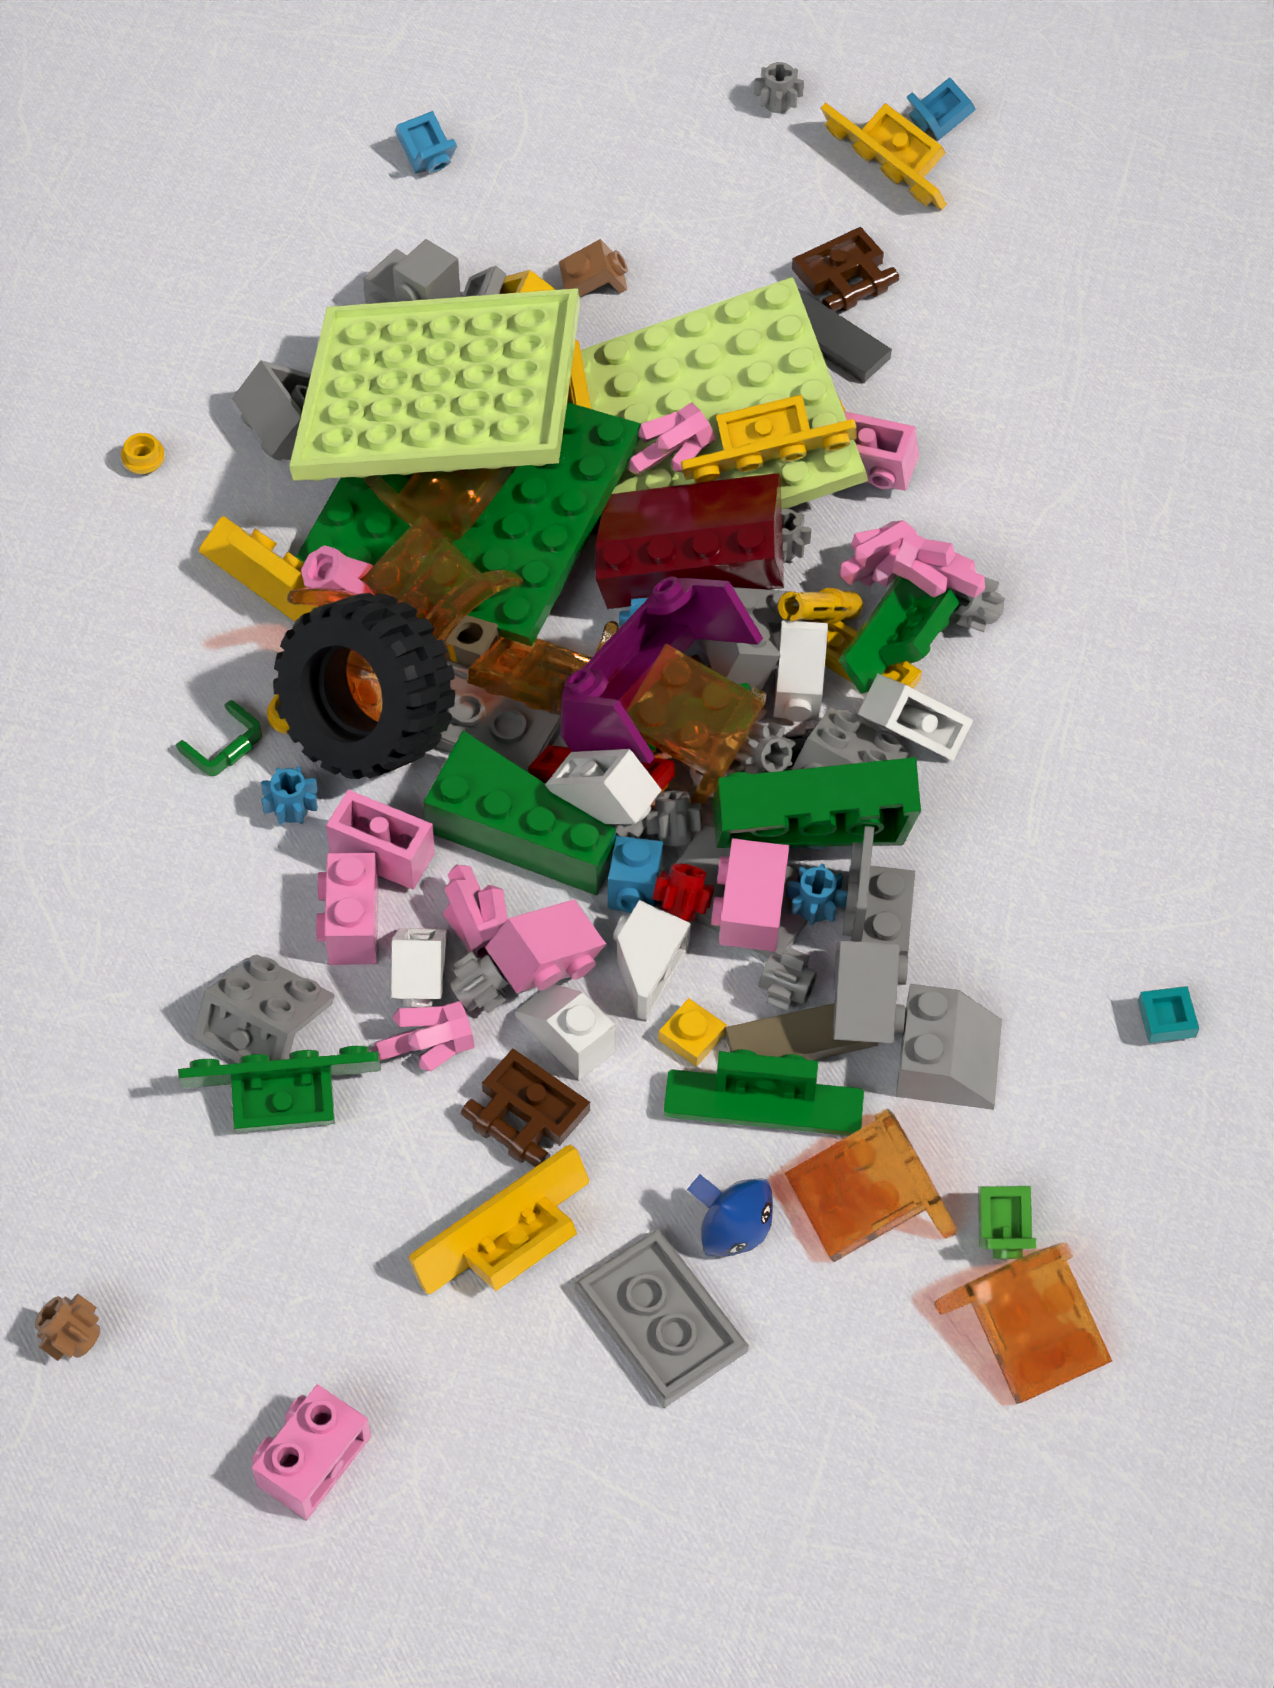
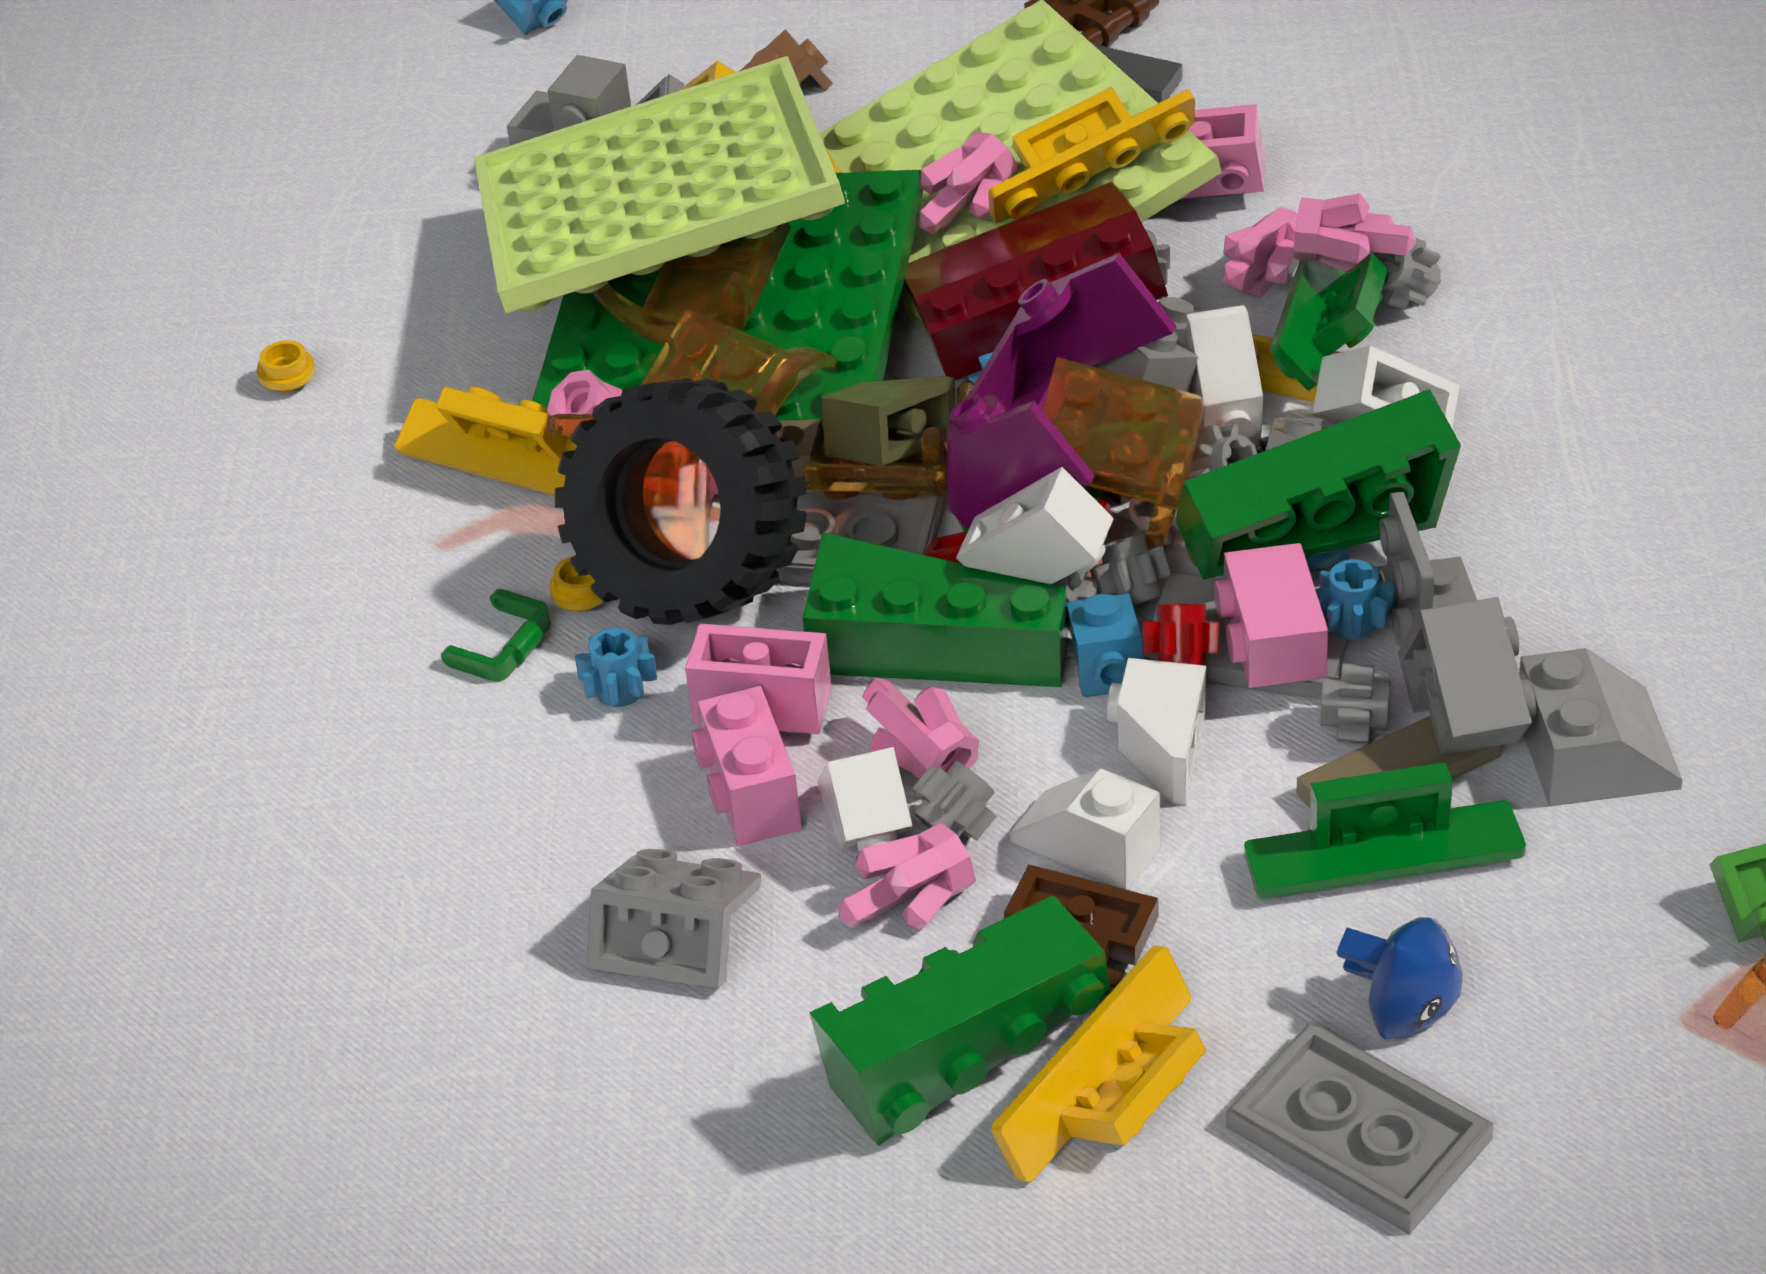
camera: 10 degrees left, 15 degrees down
green bracket [178,1046,381,1133] -> none
light grey slope [232,360,311,461] -> none
bright pink brick [485,899,606,993] -> none
yellow plate [658,998,727,1067] -> none
yellow pin [778,588,863,624] -> none
clear orange piece [785,1108,957,1262] -> none
none -> green wedge [809,895,1110,1146]
none -> olive slope [821,376,956,466]

